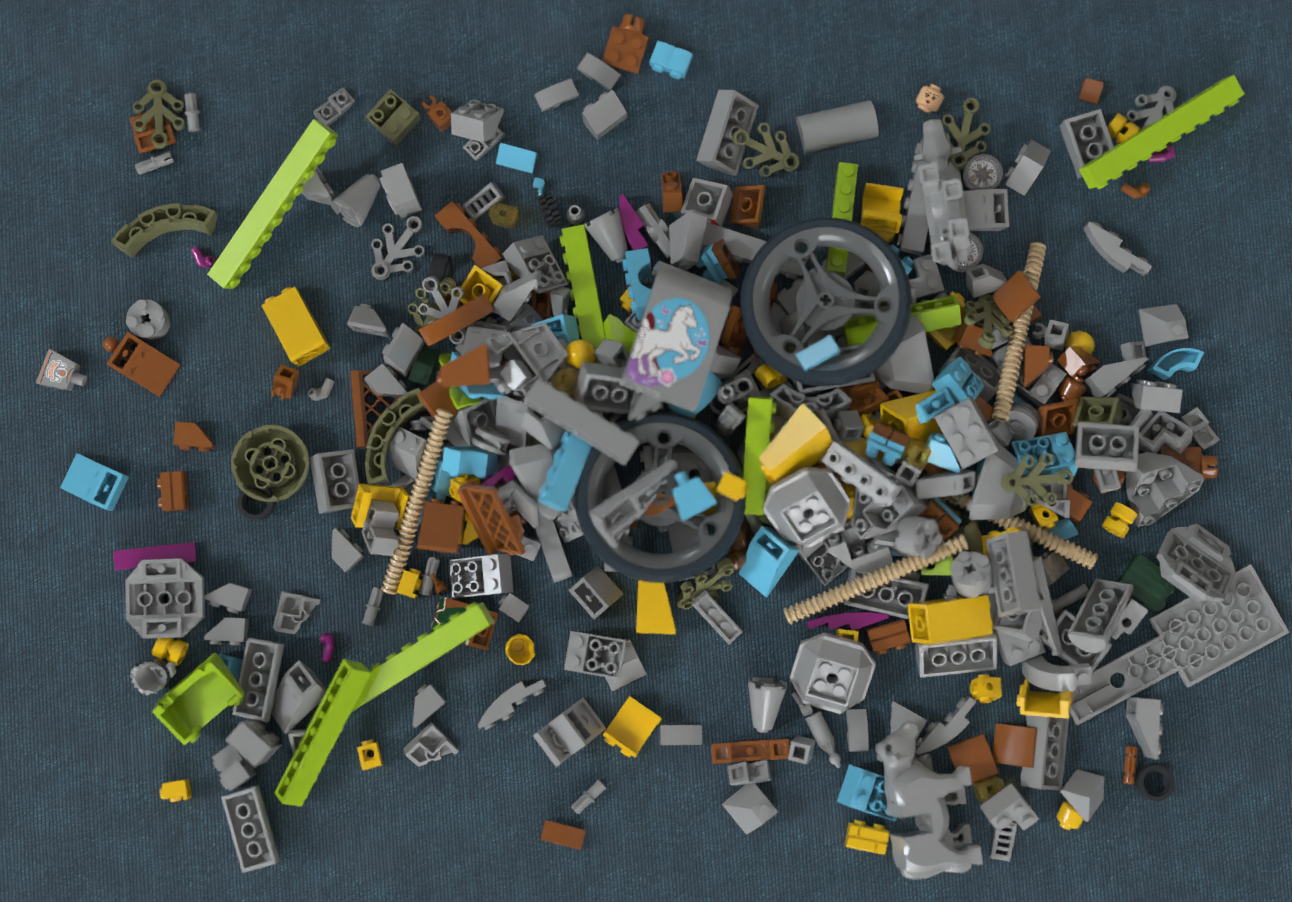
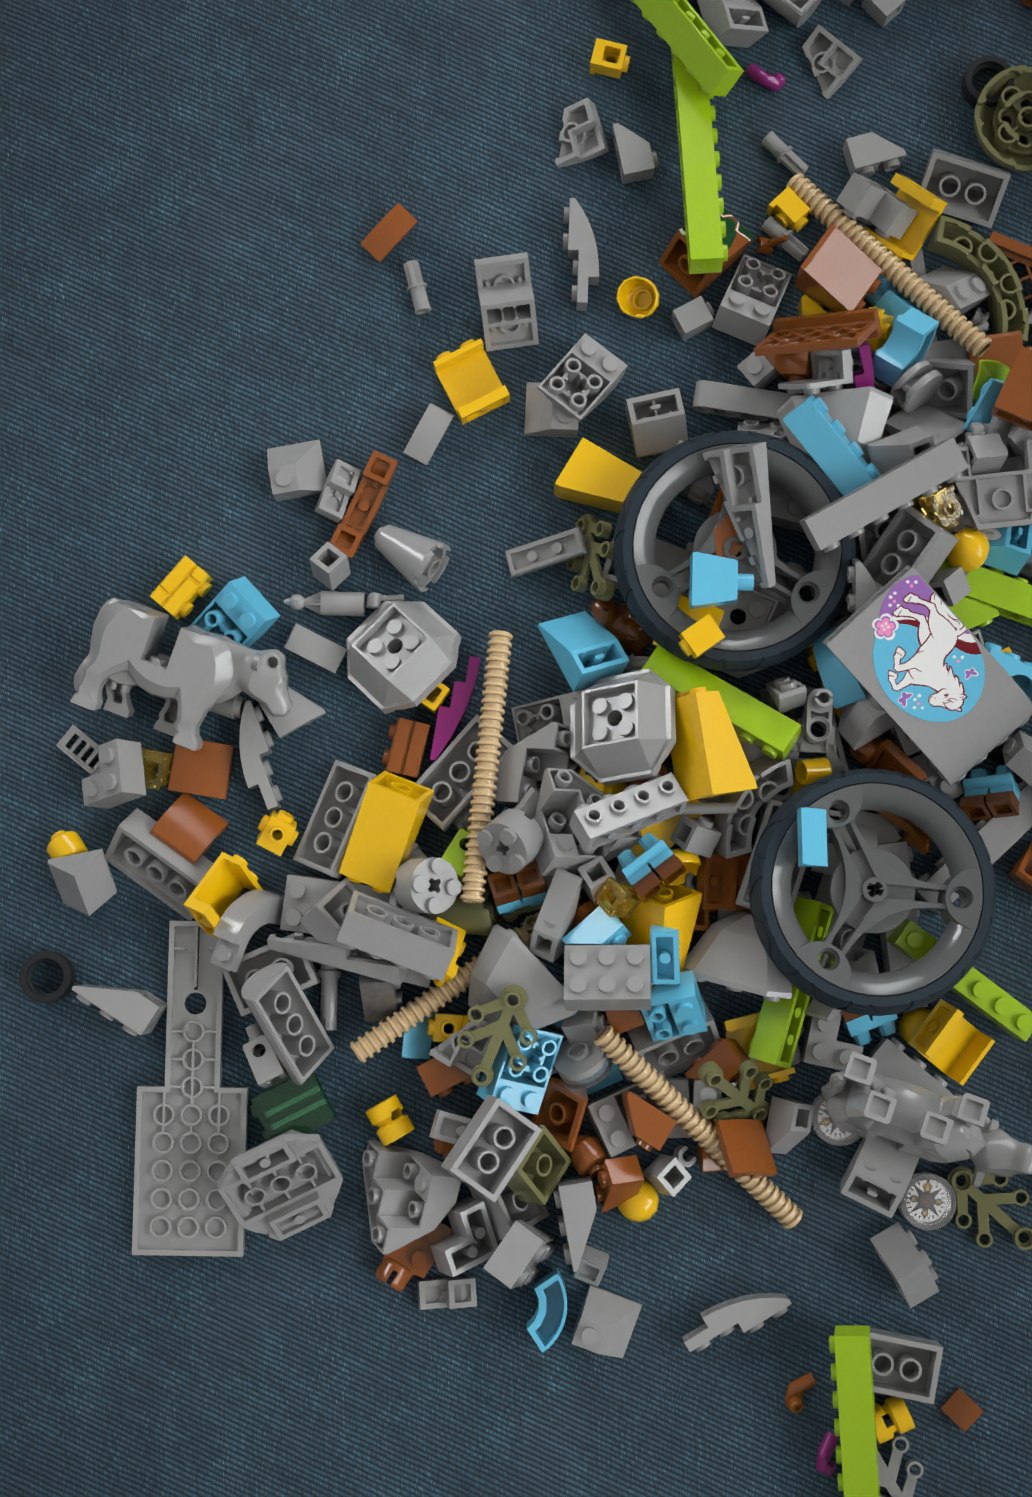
camera: 125 degrees right, 0 degrees up
dark orange axle [1123,746,1137,785] -> none

